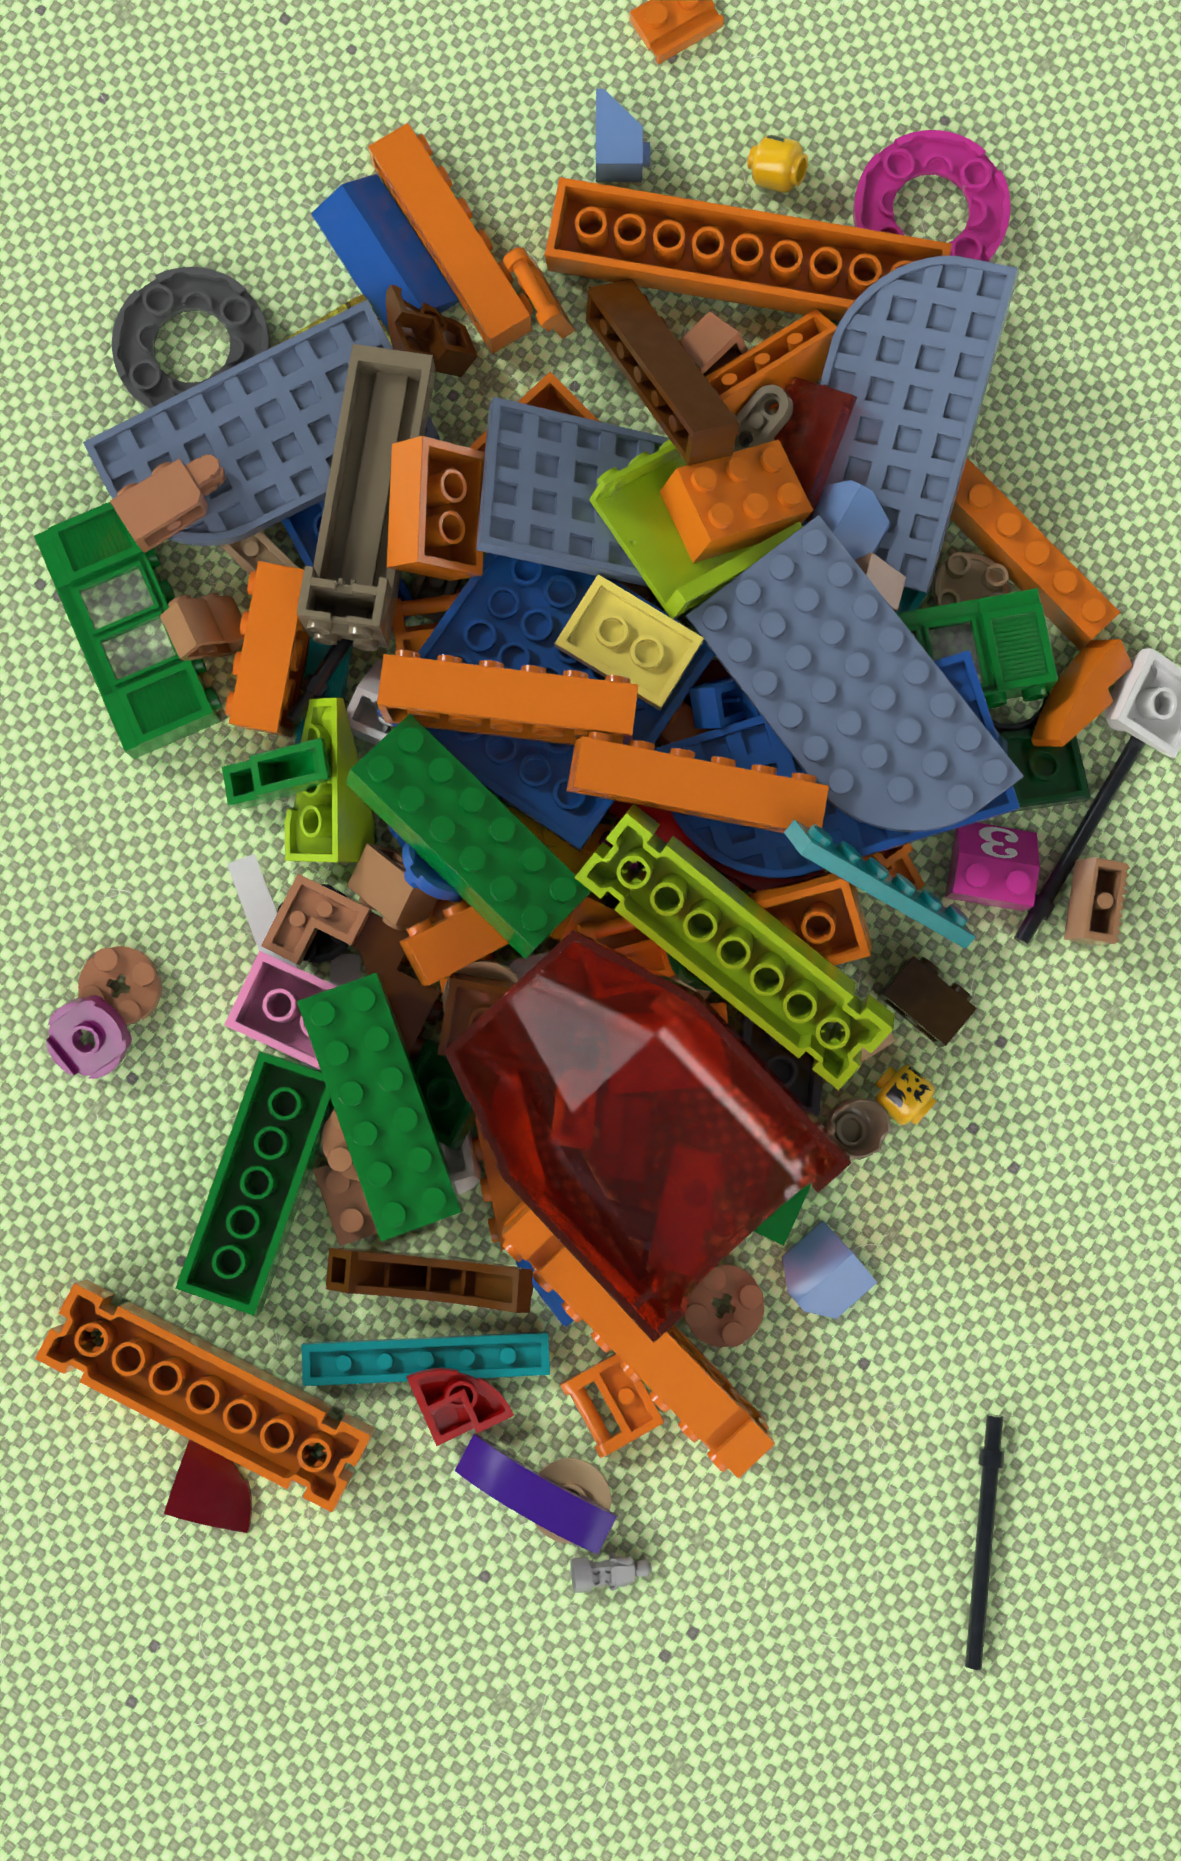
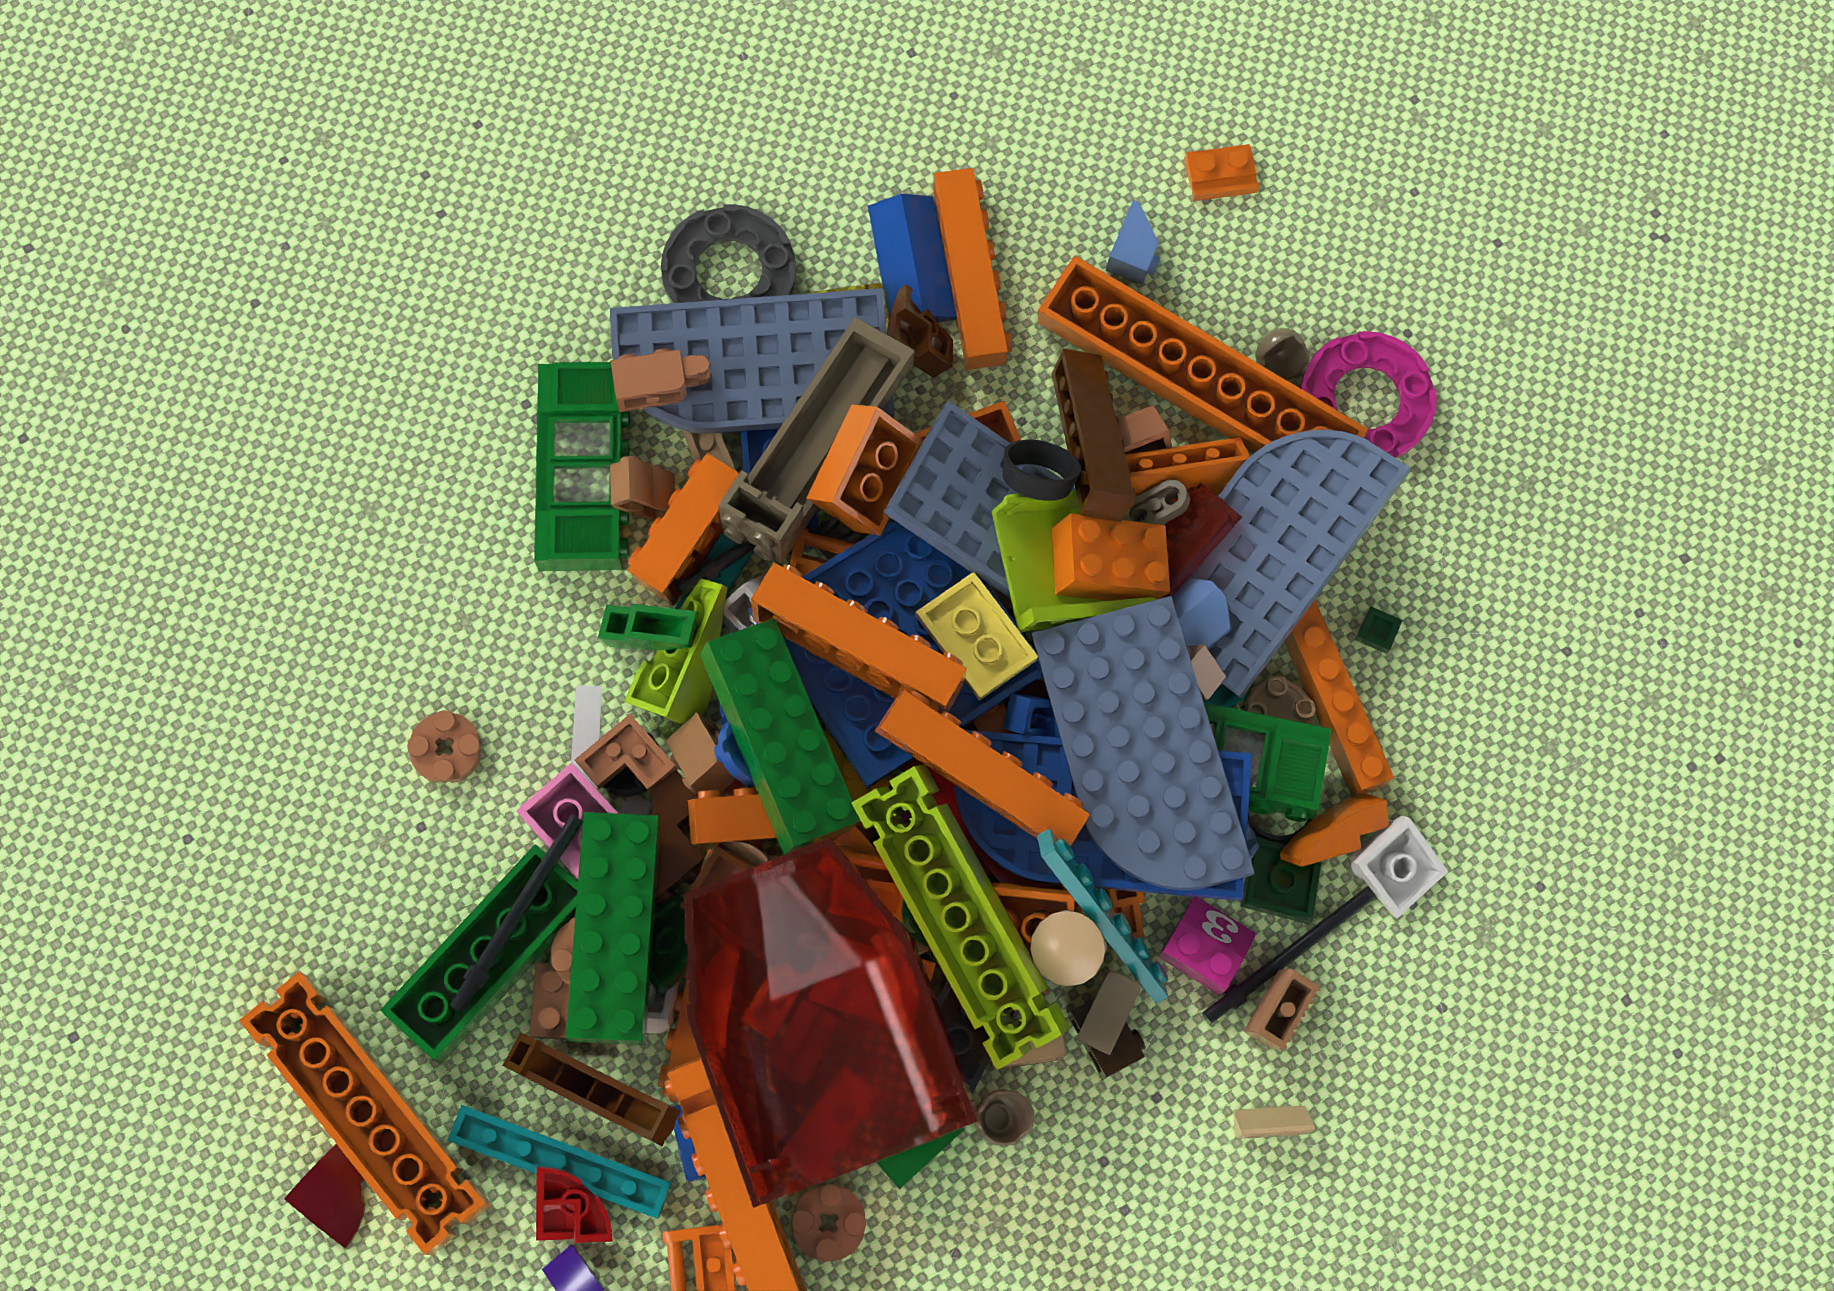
camera: 15 degrees right, 10 degrees down
plate [46,995,132,1079] -> none
orange plate [503,247,576,339] -> none
yellow head [747,135,808,193] -> none
medium blue slope [781,1220,877,1319] -> none
yellow head [875,1065,937,1125] -> none
none -> black bar [449,814,583,1013]
none -> black tyre [1002,439,1081,501]
none -> tan dish [1031,910,1107,986]
none -> dark tan slope [1076,970,1142,1056]
none -> tan slope [1233,1106,1315,1139]
none -> dark tan hair [1255,328,1310,380]
none -> dark green plate [1355,606,1403,654]

